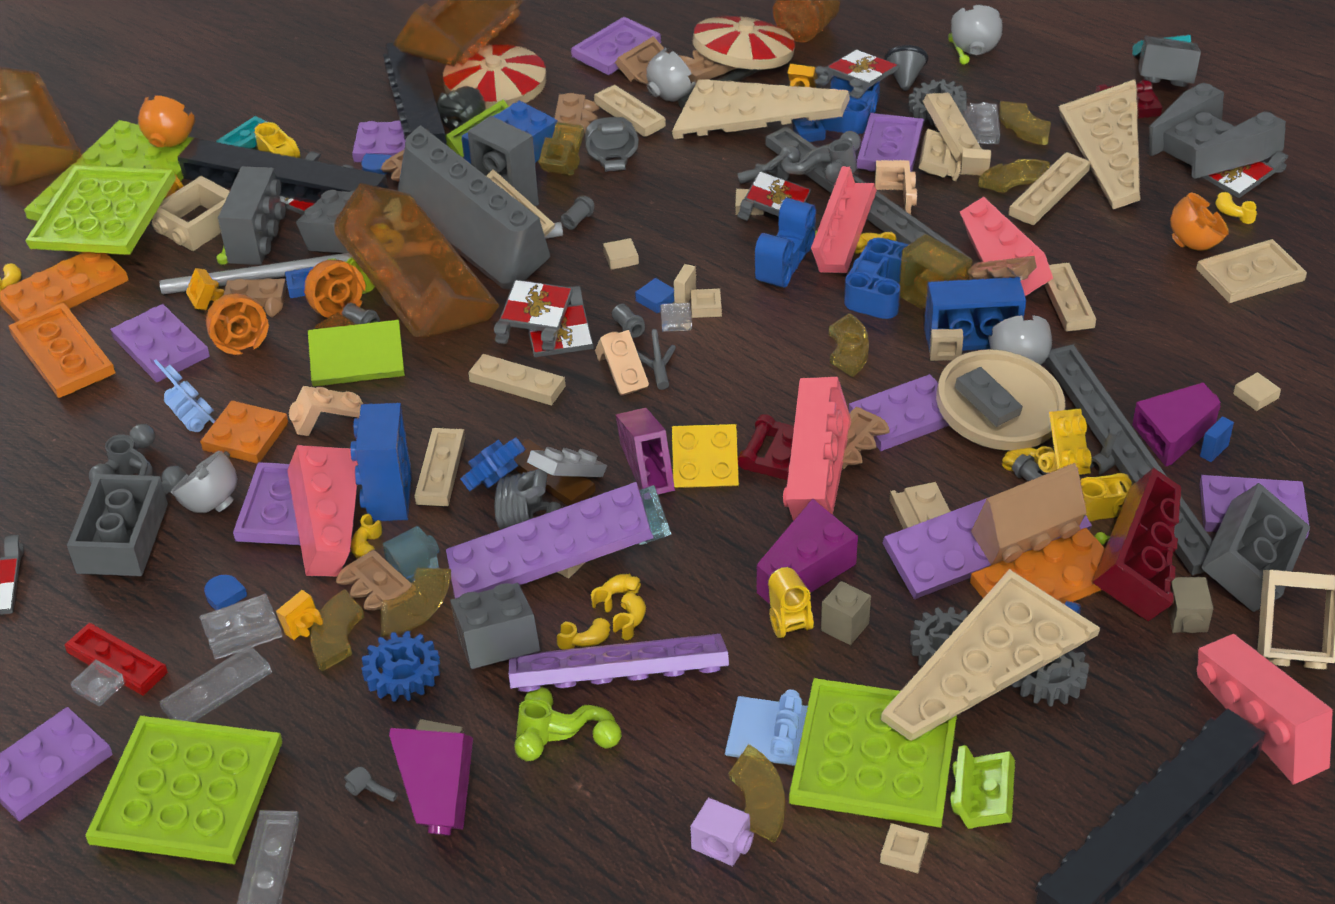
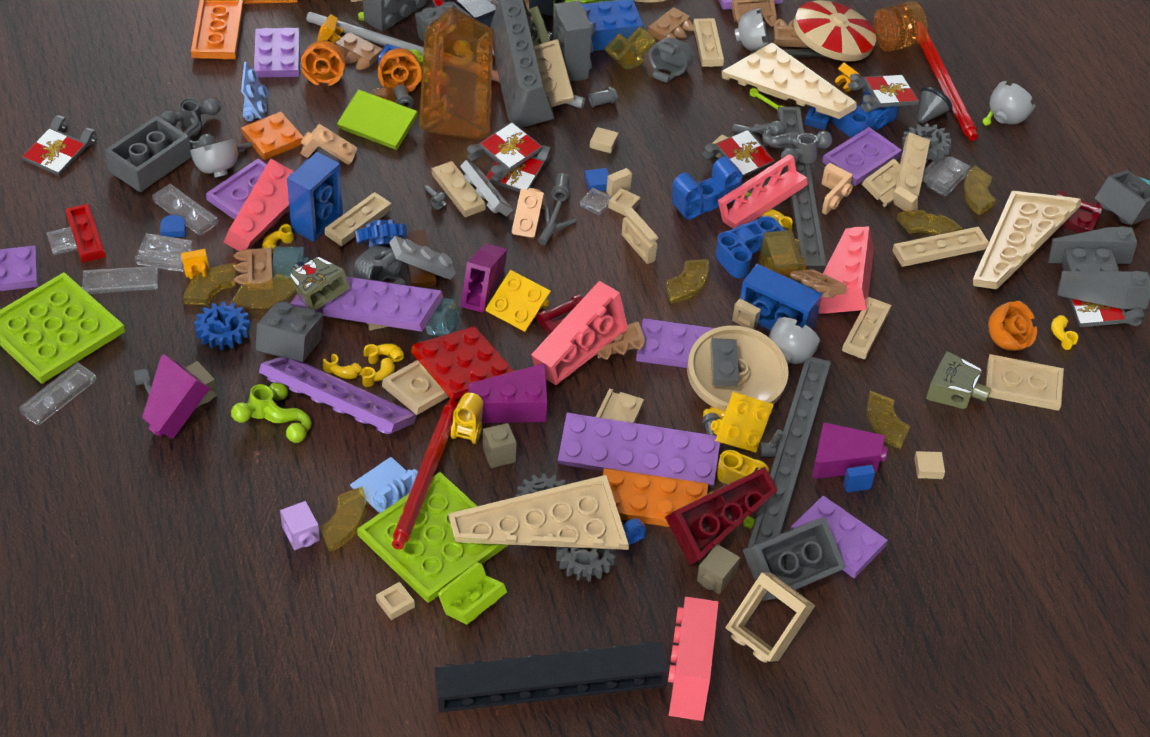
camera: 30 degrees right, 5 degrees up
medium nougat slope [971,463,1087,565] -> none
none -> clear tile [152,184,218,235]
none -> olive torso [290,257,350,311]
none -> tan plate [382,360,449,415]
none -> red piece [392,399,458,550]
none -> red plate [411,326,514,401]
none -> dark grey hand [425,185,446,210]
none -> light grey plate [460,160,513,216]
none -> tan plate [622,207,658,264]
none -> lime hinge [750,88,784,110]
none -> clear yellow tile [867,391,910,449]
none -> red piece [913,22,978,141]
none -> olive torso [926,351,991,409]

